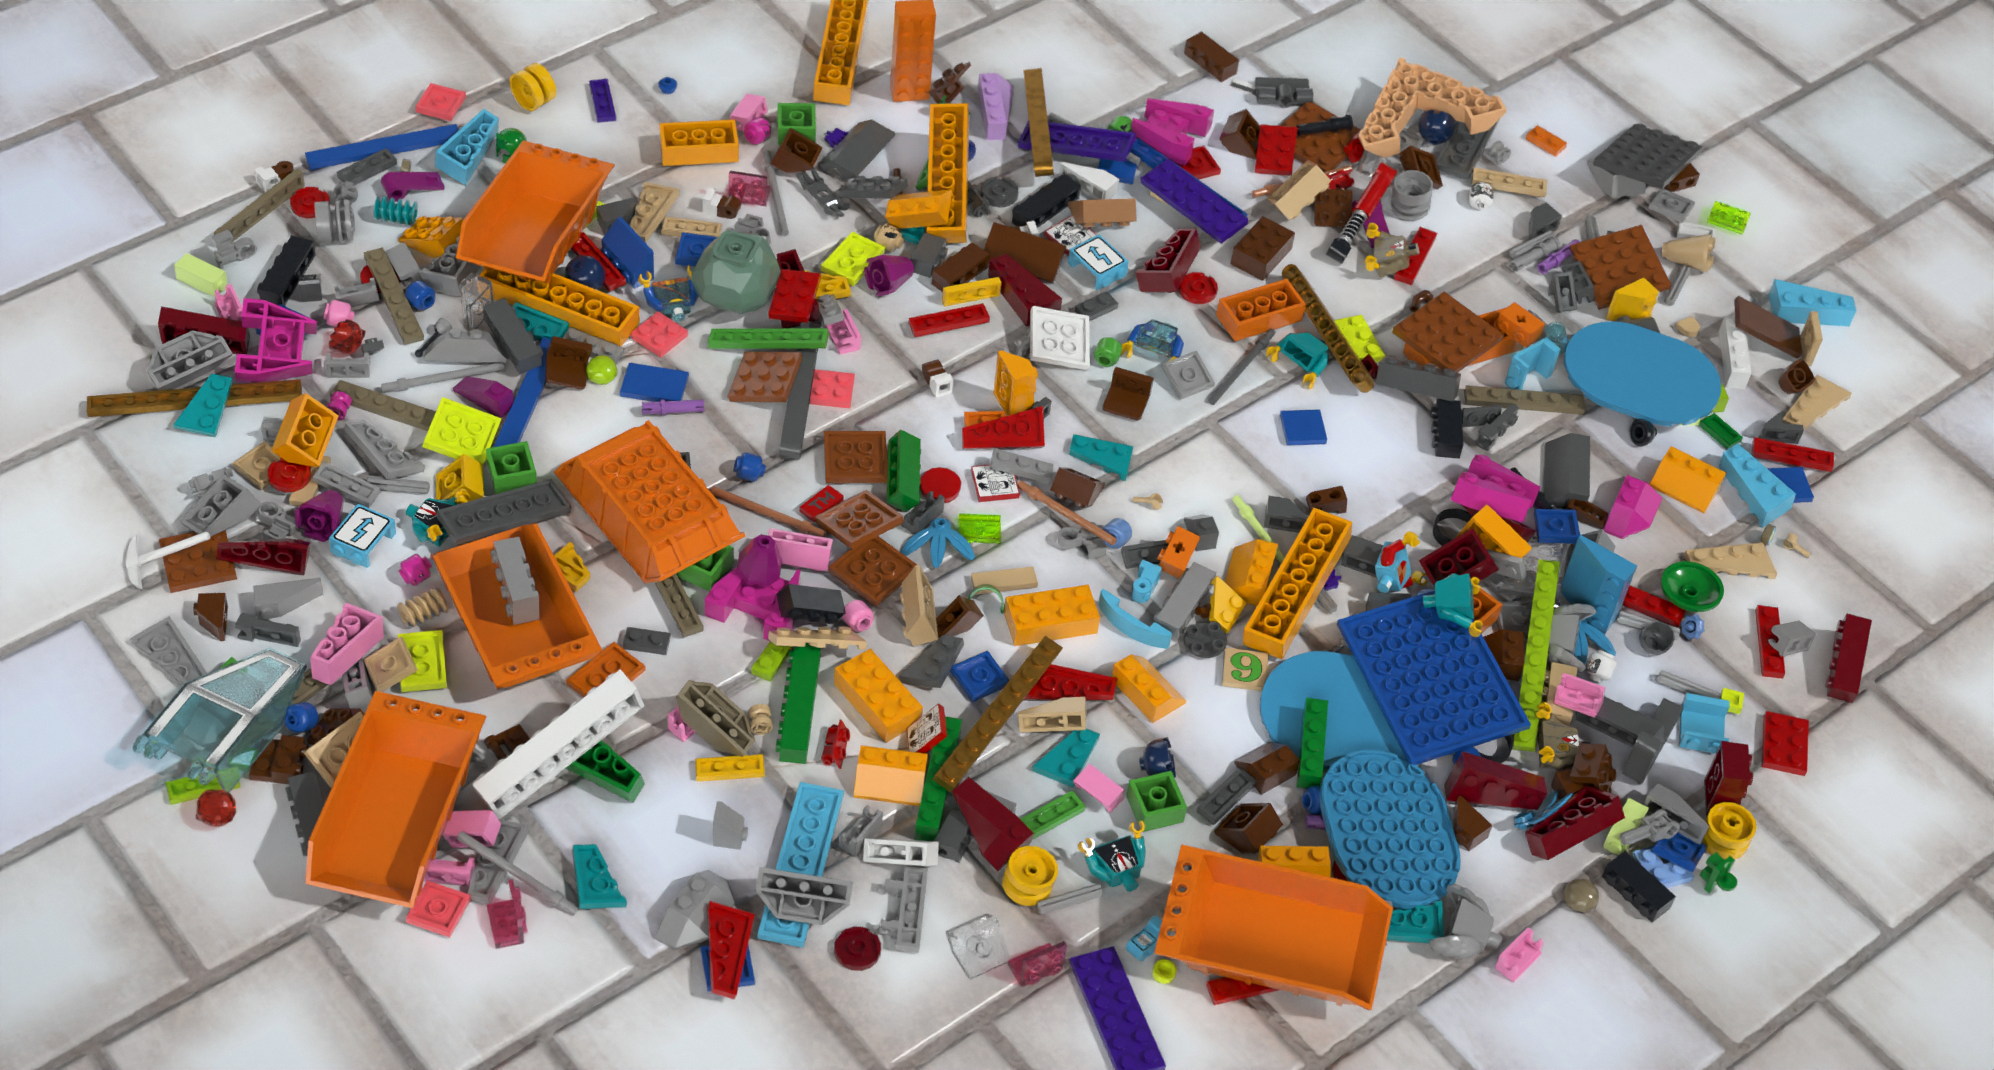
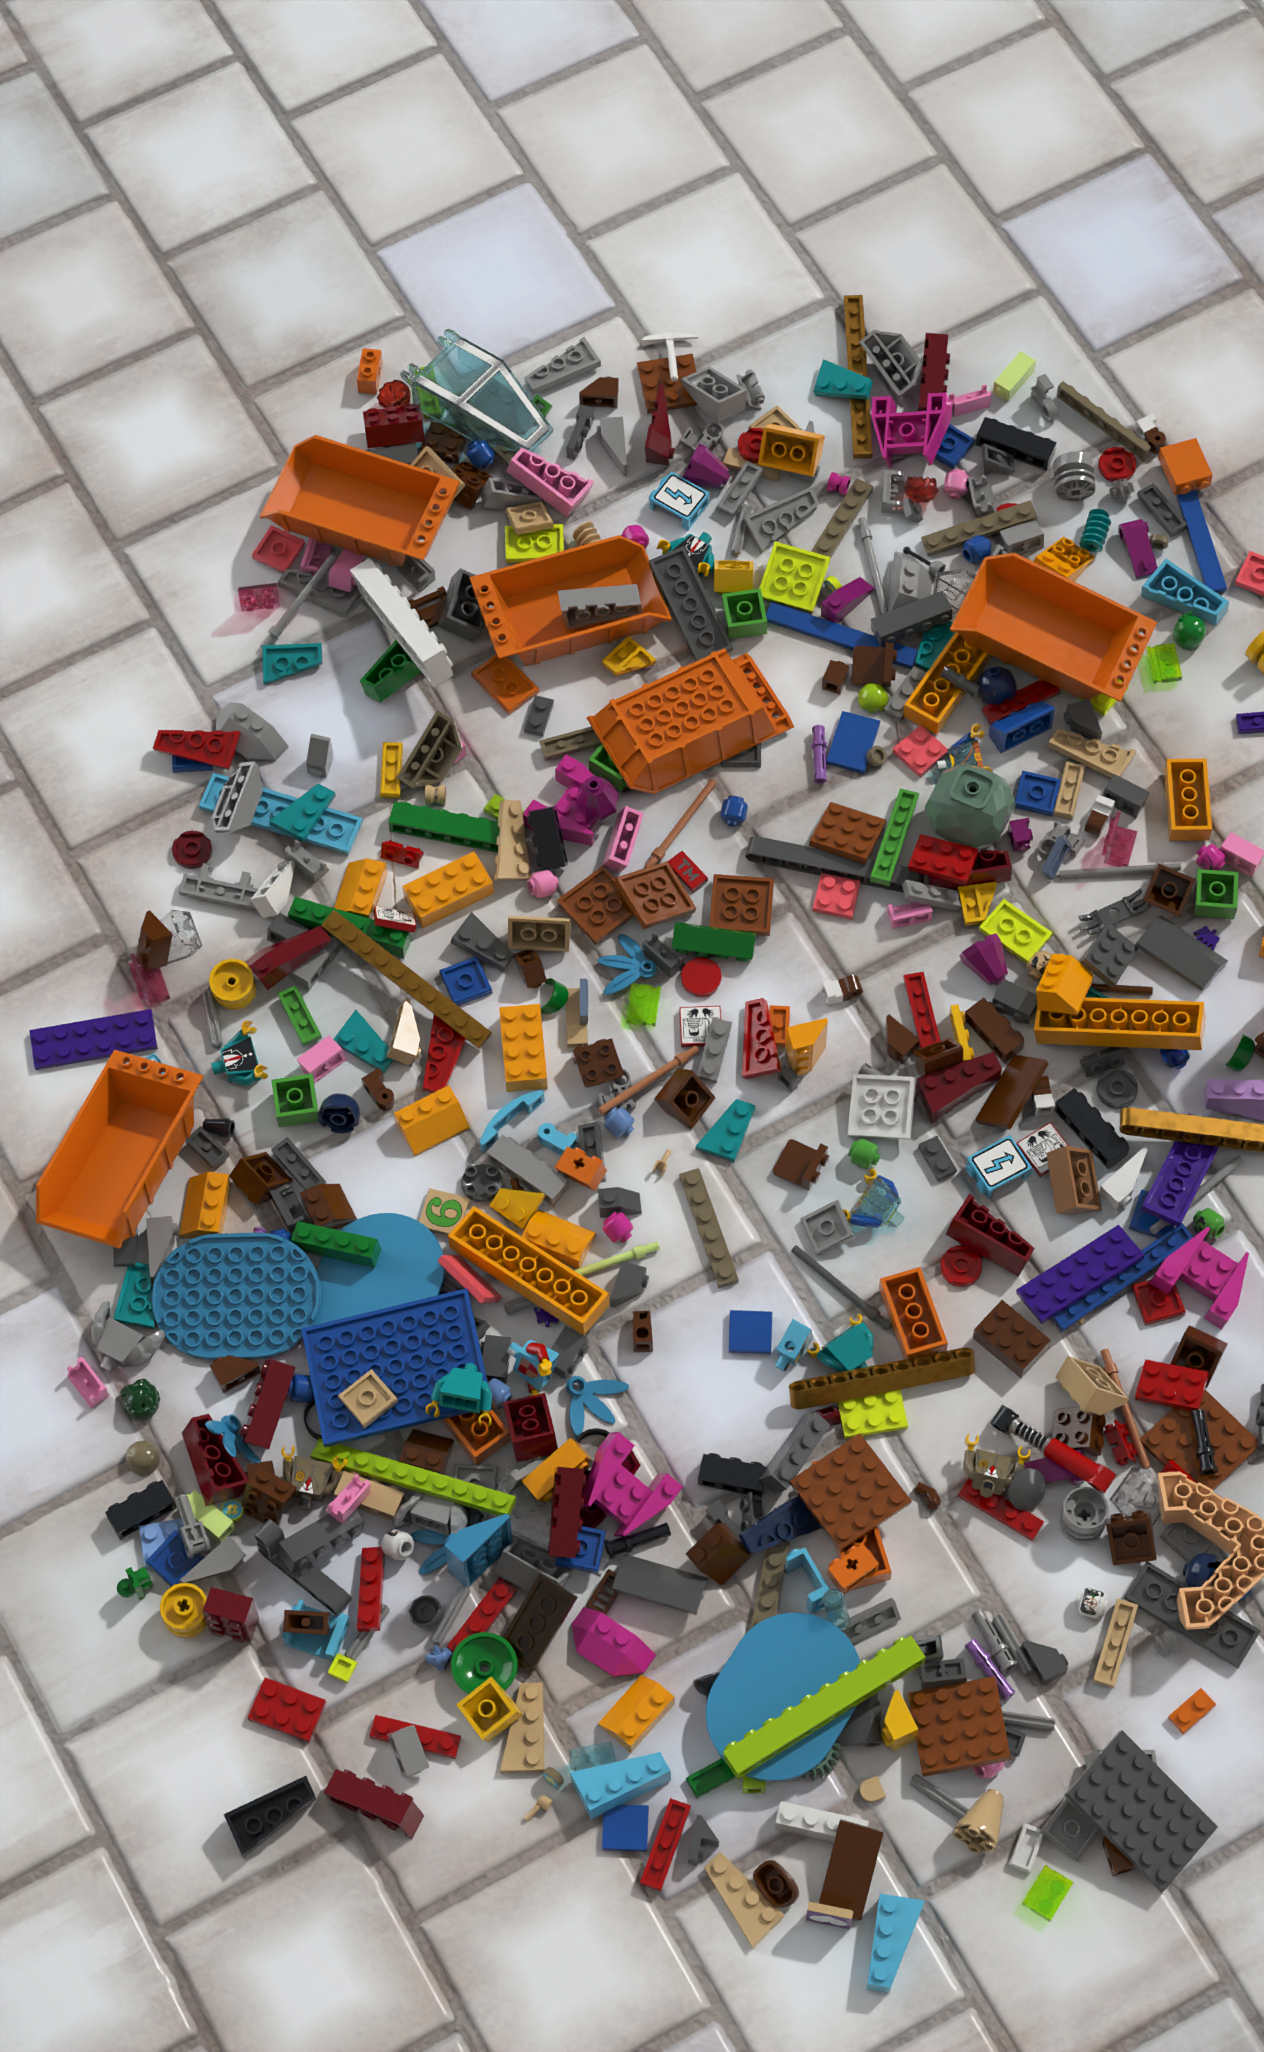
camera: 105 degrees right, 15 degrees up
none -> dark green hair [120,1378,161,1420]
none -> reddish brown slope [135,910,173,972]
none -> black wedge [224,1776,316,1859]
none -> teal wing [269,783,336,842]
none -> dark grey hinge [270,1184,310,1233]
none -> reddish brown slope [283,1610,331,1635]
none -> tan tile [338,1369,399,1428]
none -> orange brick [357,348,383,395]
none -> red plate [357,1547,385,1632]
none -> reddish brown leg [361,1068,394,1111]
none -> dark red brick [363,404,425,448]
none -> dark grey brick [437,568,489,642]
none -> coral tile [438,1255,502,1303]
none -> yellow slope [456,1677,523,1742]
none -> dark brown plate [503,1574,578,1673]
none -> dark red wedge [548,1467,586,1558]
none -> dark azure plant [566,1376,629,1437]
none -> clear light blue plate [569,1741,617,1771]
none -> reddish brown bracket [572,1038,624,1088]
none -> sand blue tile [580,979,588,1025]
none -> dark pink head [602,1212,633,1243]
none -> dark tan plate [679,1168,739,1288]
none -> reddish brown slope [685,1523,752,1586]
none -> lime brick [723,1635,926,1780]
none -> dark blue wing [738,1494,823,1554]
none -> medium azure torso [774,1319,813,1372]
none -> reddish brown brick [822,660,849,695]
none -> neon yellow tile [824,576,842,594]
none -> dark tan tile [866,746,887,767]
none -> reddish brown slope [885,1014,920,1064]
none -> reddish brown slope [912,1038,963,1076]
none -> dark grey pin [940,665,980,697]
none -> dark grey dish [1006,1468,1046,1511]
none -> sand blue tile [1040,835,1071,880]
none -> dark grey hinge [1102,774,1150,818]
none -> orange brick [1158,438,1213,496]

